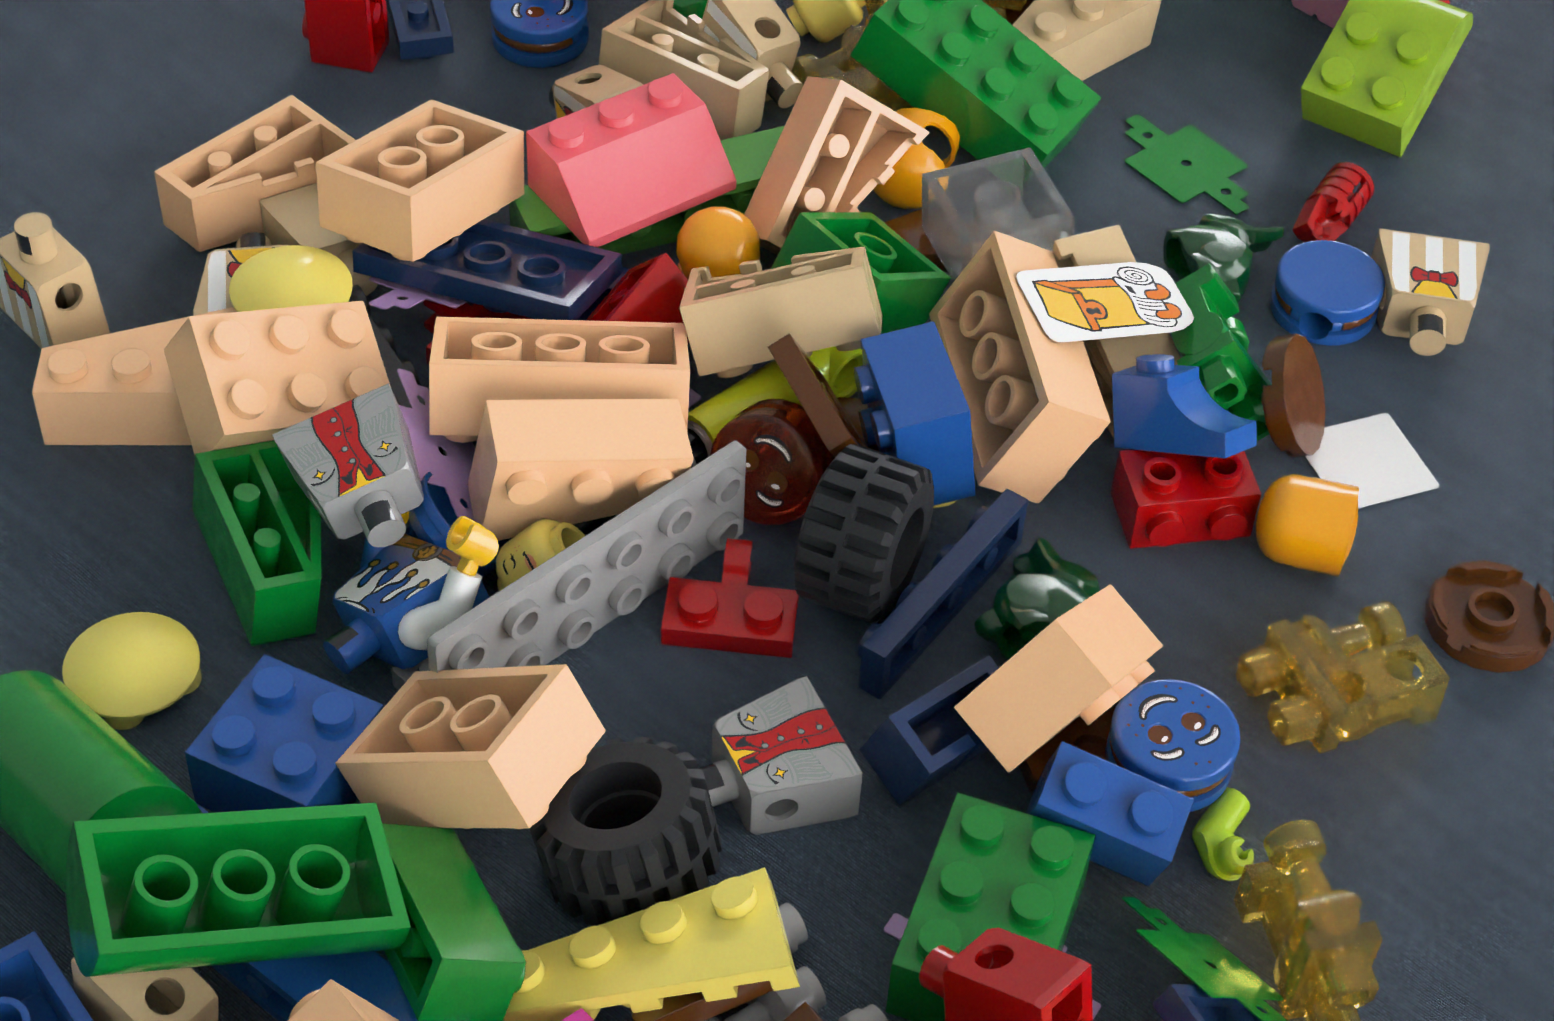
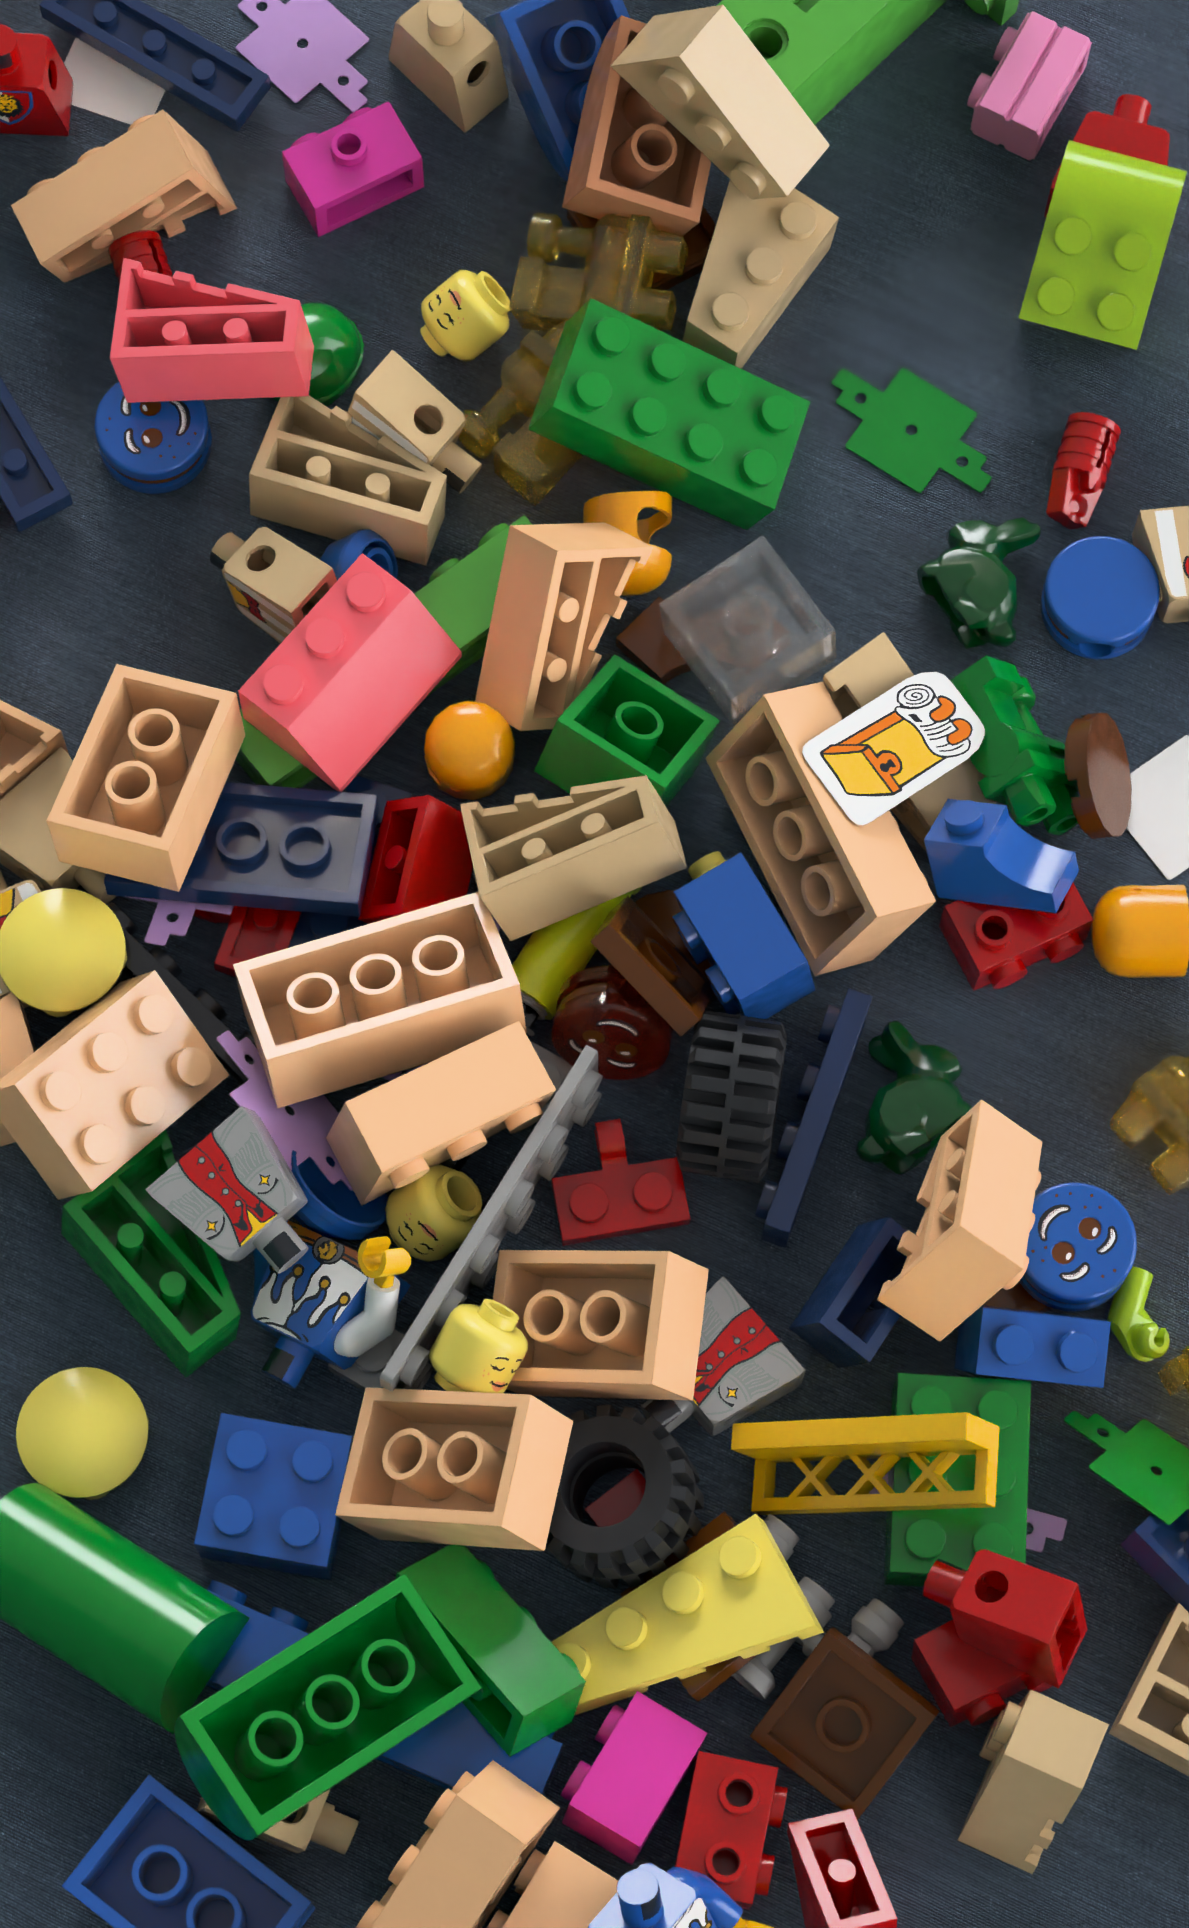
camera: 15 degrees left, 25 degrees up
none -> light yellow head [429,1299,529,1393]
none -> light nougat brick [493,1250,709,1401]
none -> yellow fence [731,1412,1000,1515]

